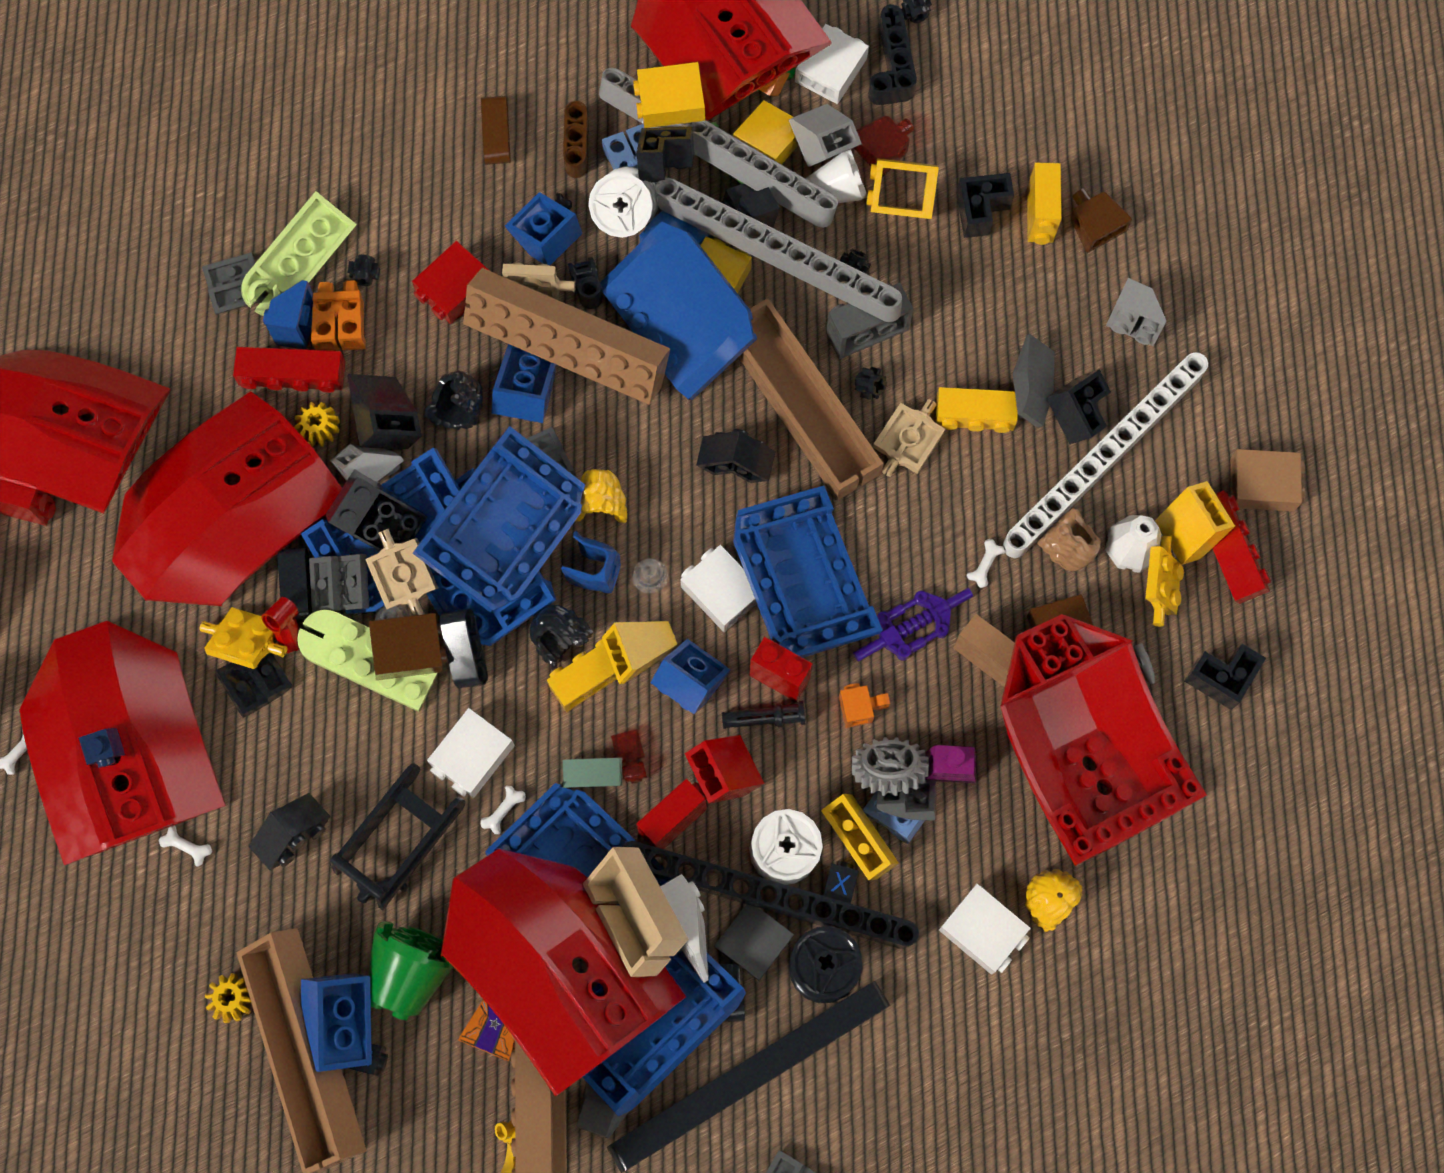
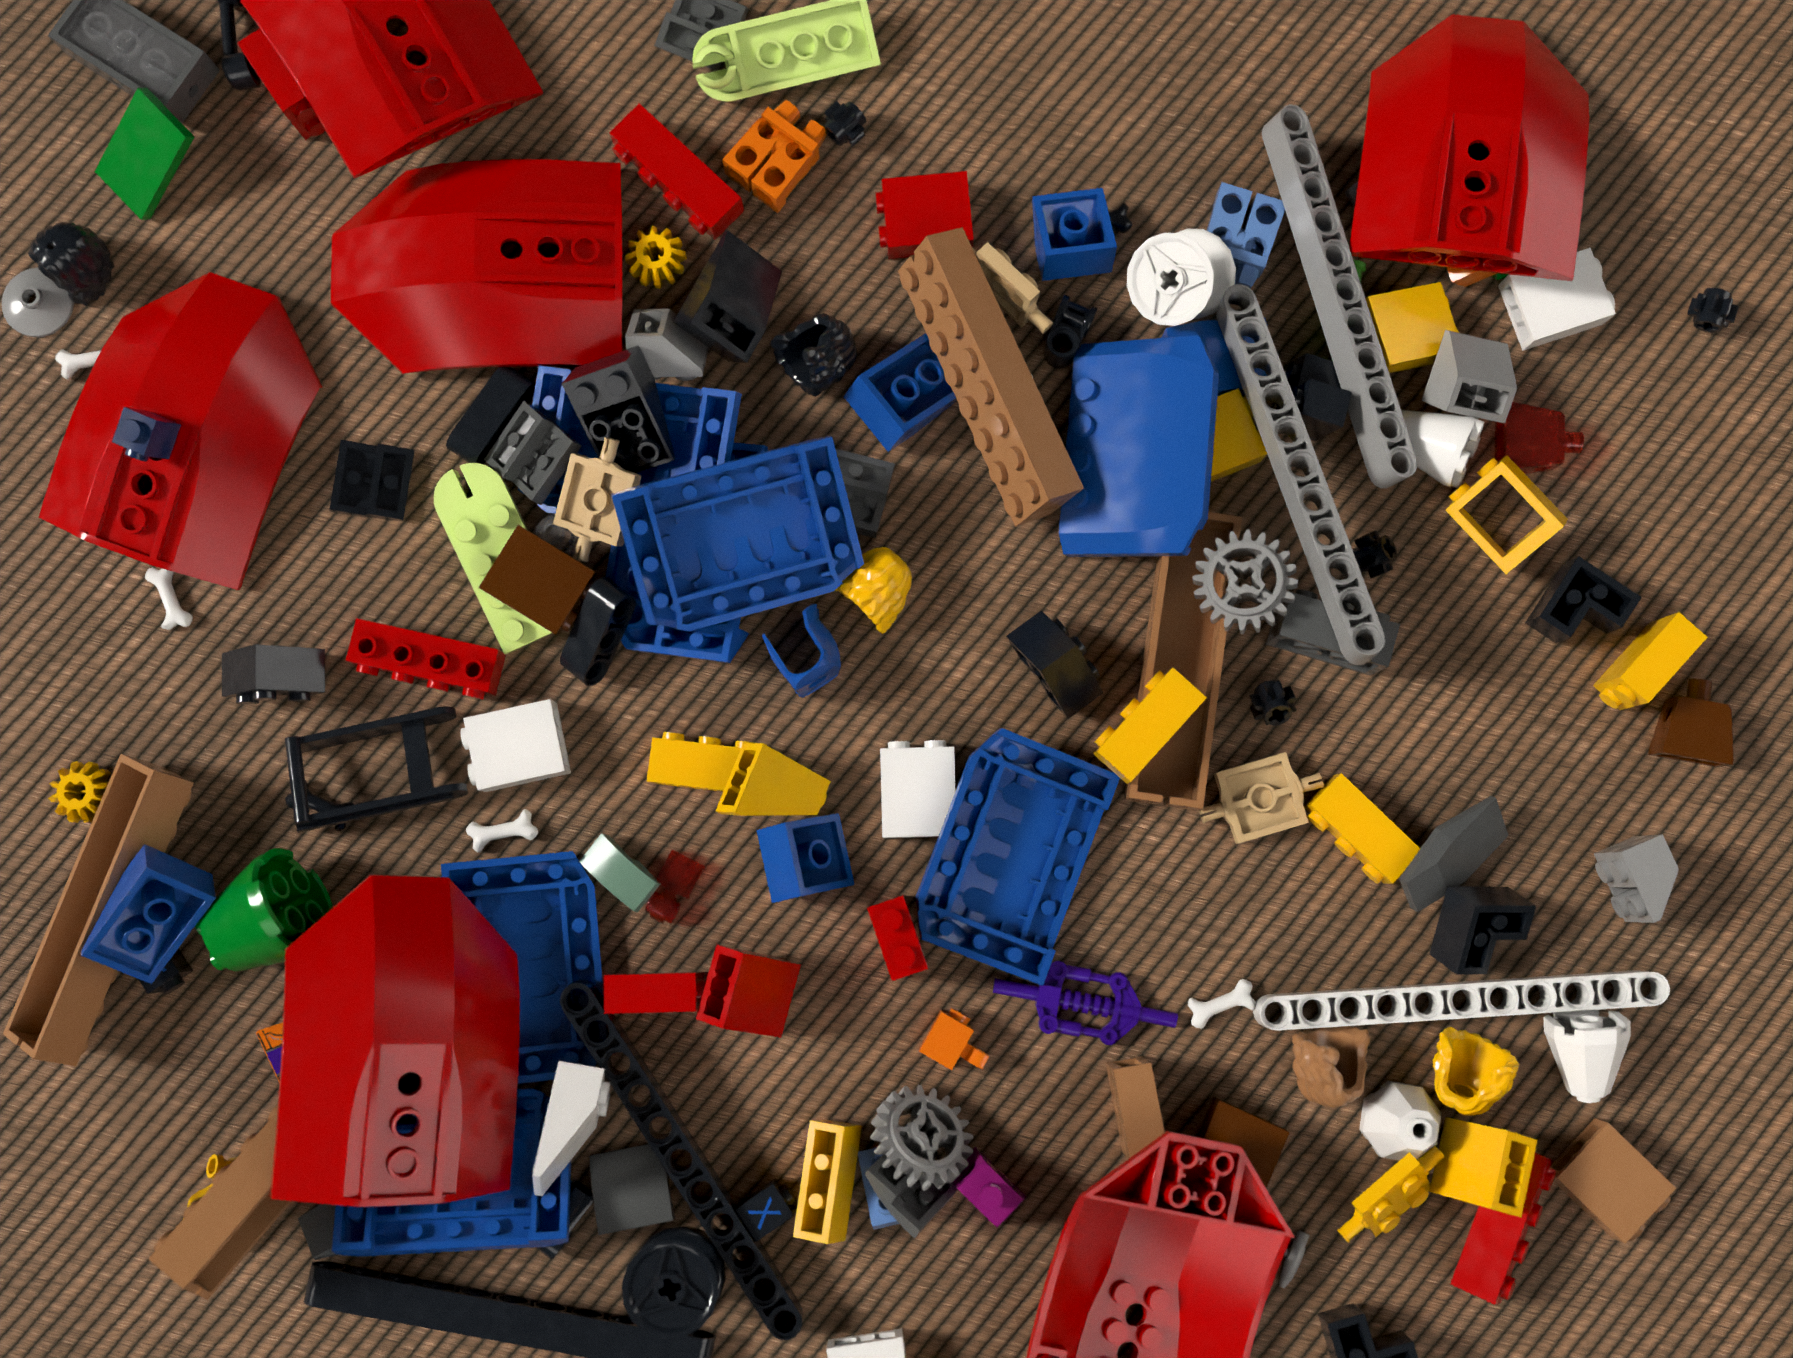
camera: 45 degrees right, 10 degrees up
yellow plate [200,607,287,669] -> none
red piece [261,597,300,654] -> none
blue slope [263,280,313,350] -> none
reddish brown beam [481,96,511,165] -> none
black hair [529,604,593,670] -> none
reddish brown beam [563,101,589,178] -> none
tan piece [583,847,689,977] -> none
clear cone [632,558,668,593] -> none
yellow brick [633,62,705,128] -> none
black brick [636,127,695,183] -> none
black pin [722,700,805,729] -> none
white piece [749,809,823,885] -> none
black beam [868,4,917,105] -> none
none -> red brick [345,618,506,700]
none -> yellow brick [1094,667,1207,784]
none -> light grey gear [1192,530,1298,634]
none -> yellow hair [1433,1027,1520,1116]
none -> white cone [1544,1010,1631,1103]

